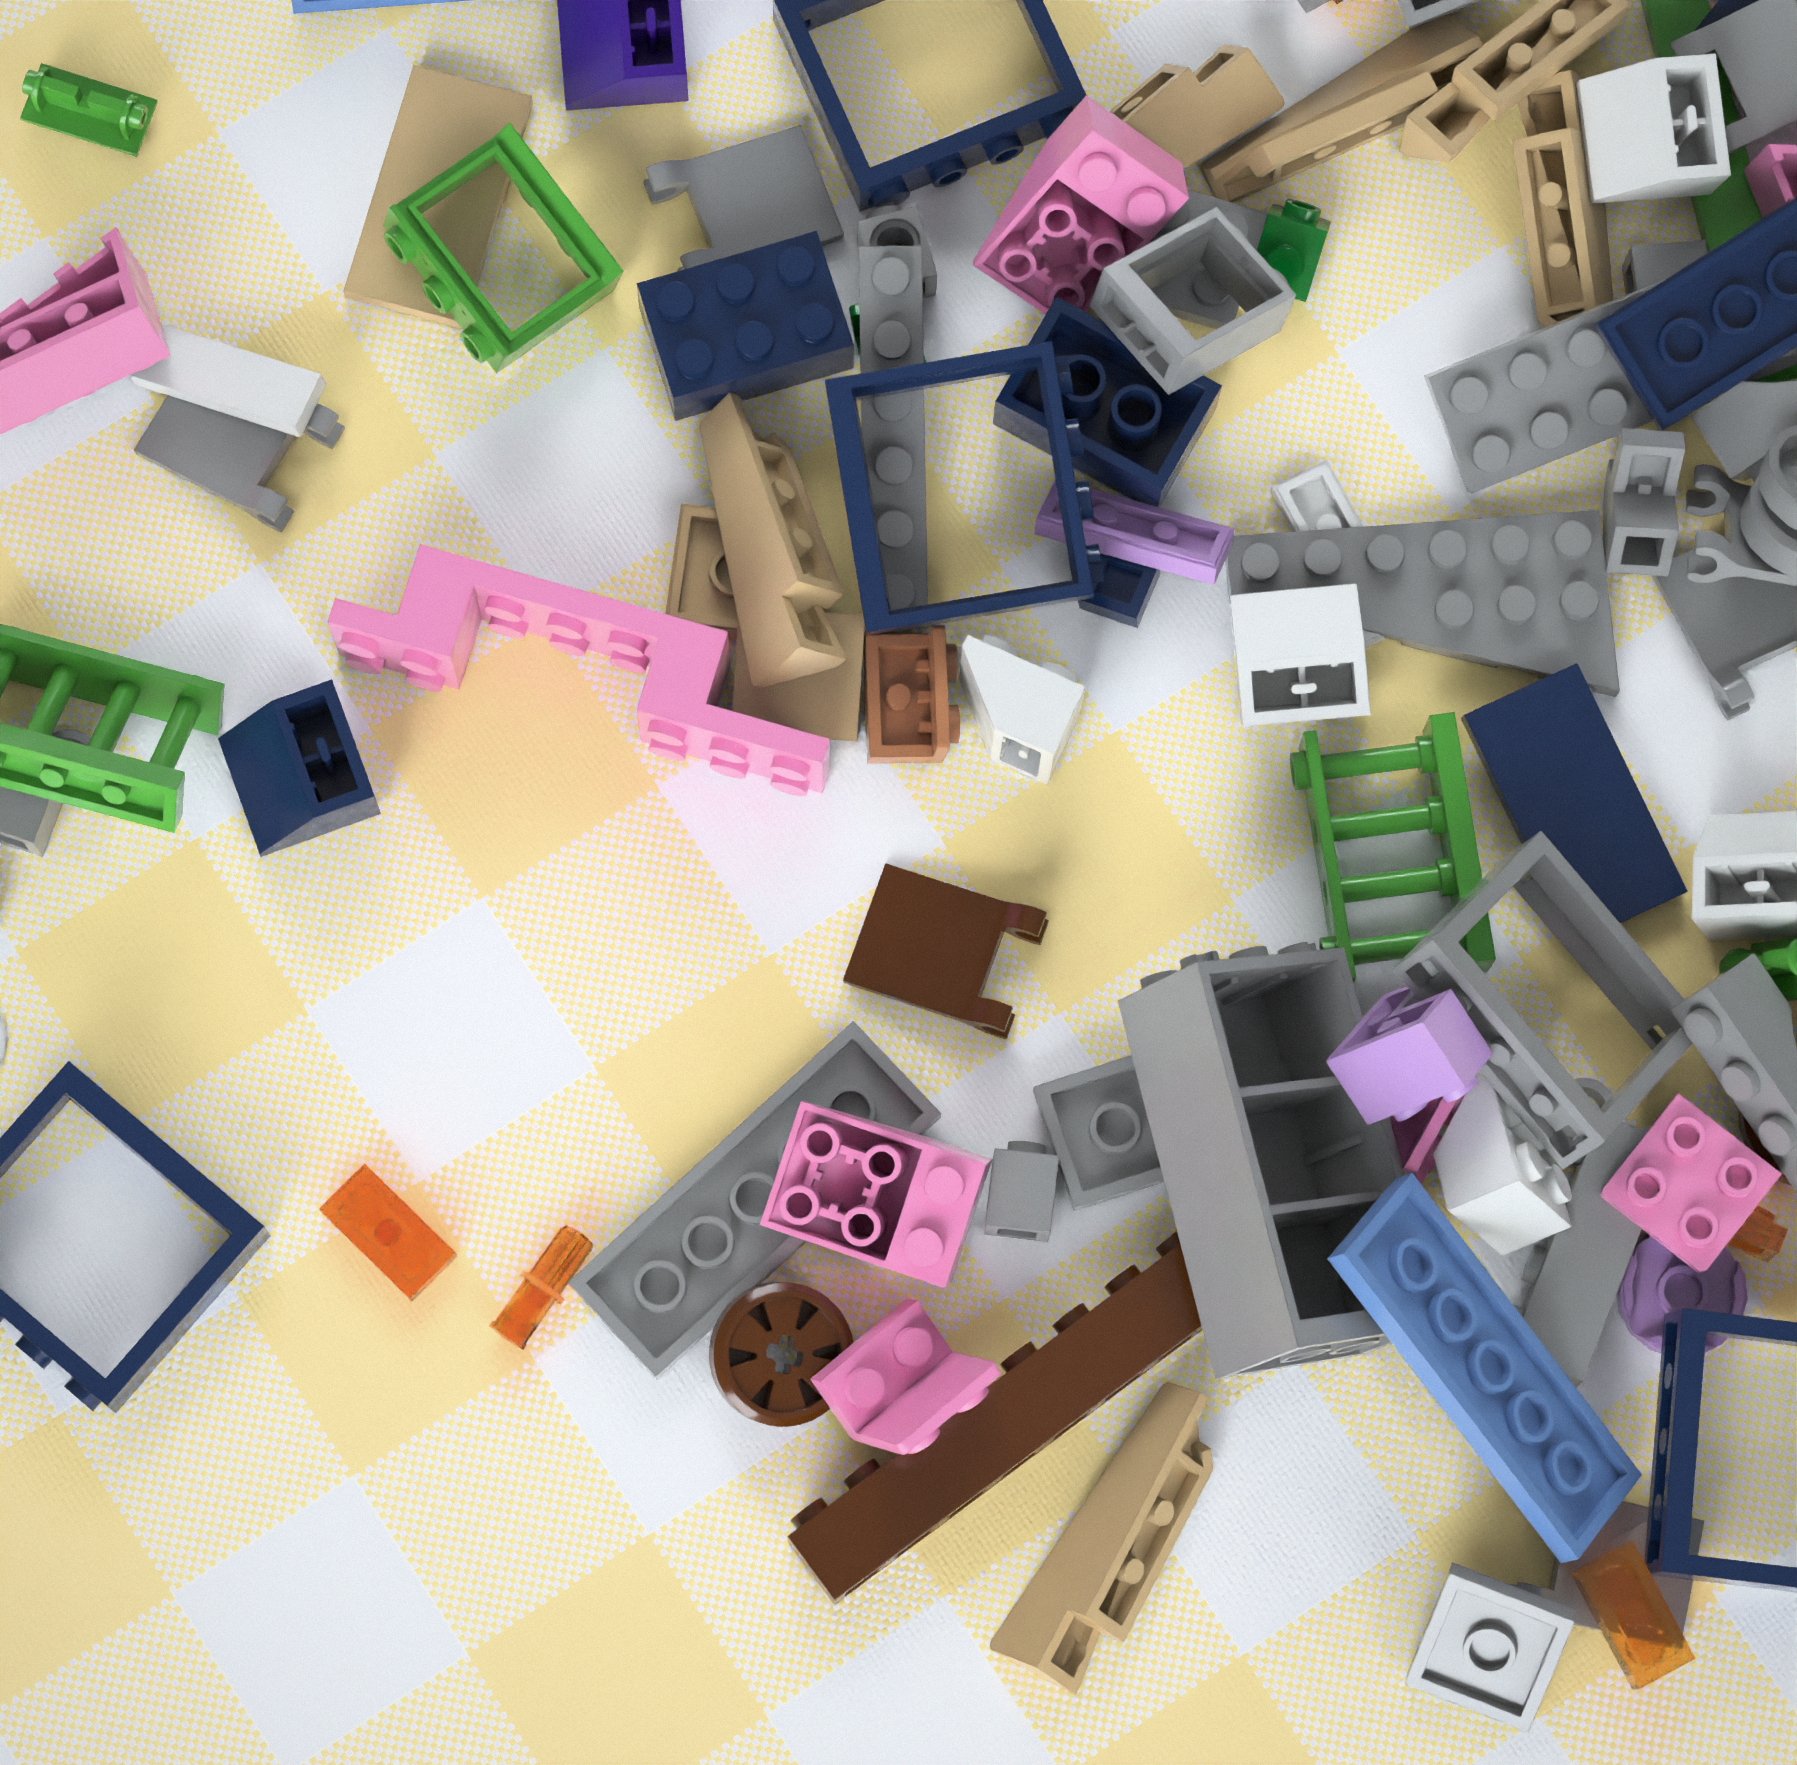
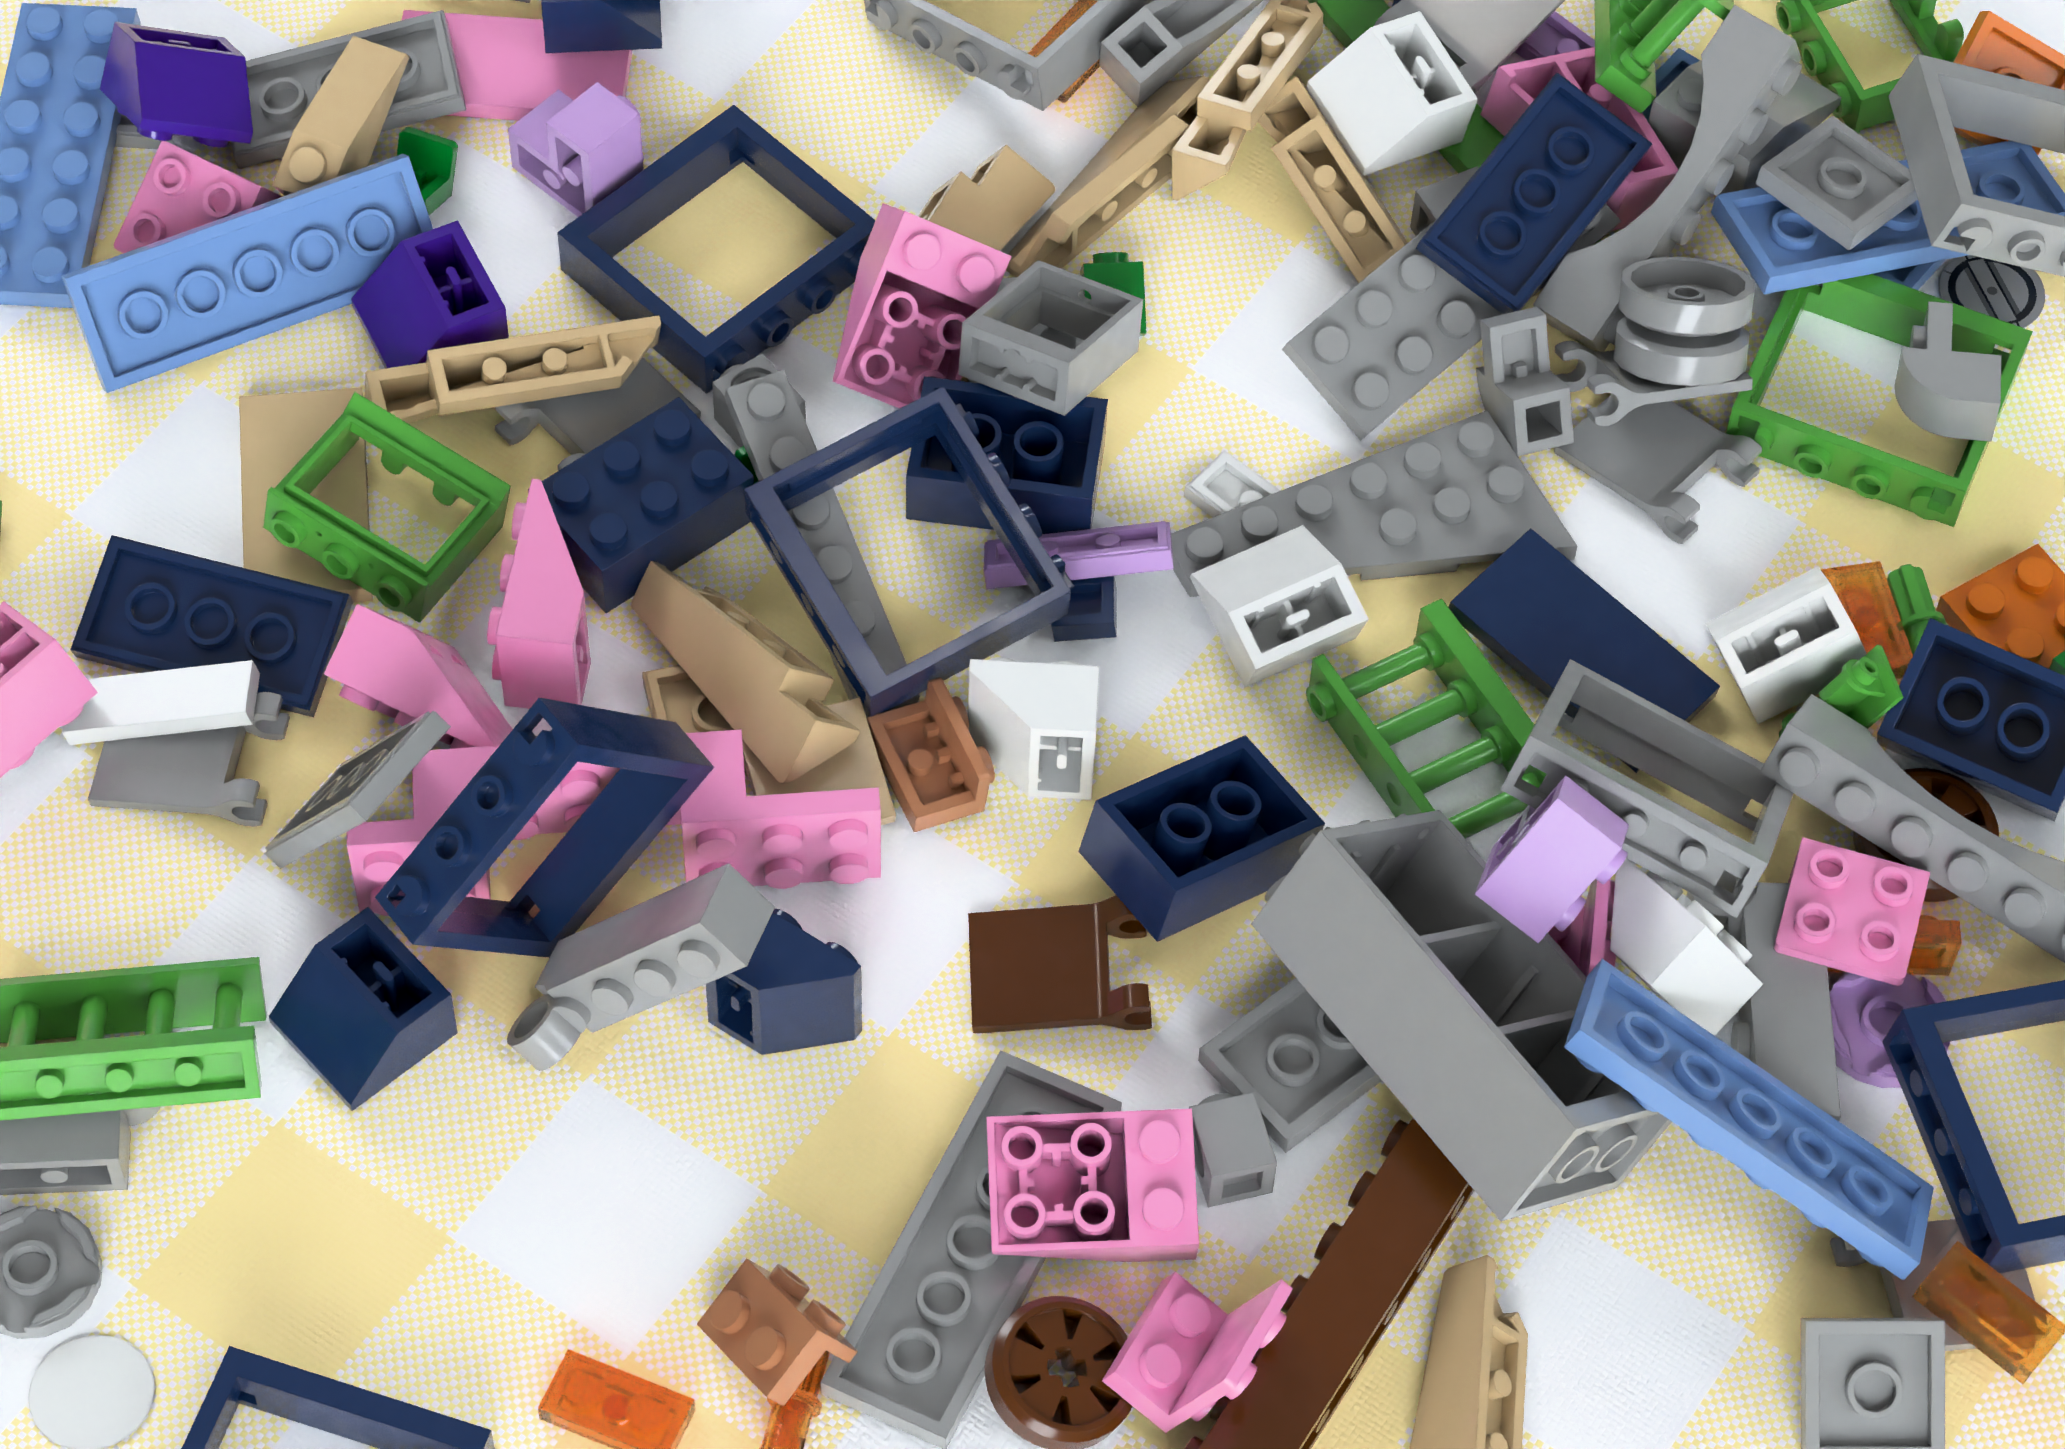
camera: 20 degrees left, 20 degrees down
none -> dark blue tile [70,535,353,718]
none -> light grey tile [264,711,451,869]
none -> bright pink slope [324,604,513,749]
none -> tan wedge [364,315,661,423]
none -> dark blue window [375,698,714,958]
none -> bright pink slope [487,479,591,709]
none -> light grey hinge [507,863,775,1071]
none -> nougat bracket [697,1258,858,1406]
none -> dark blue slope [706,909,862,1055]
none -> dark blue brick [1078,735,1325,942]

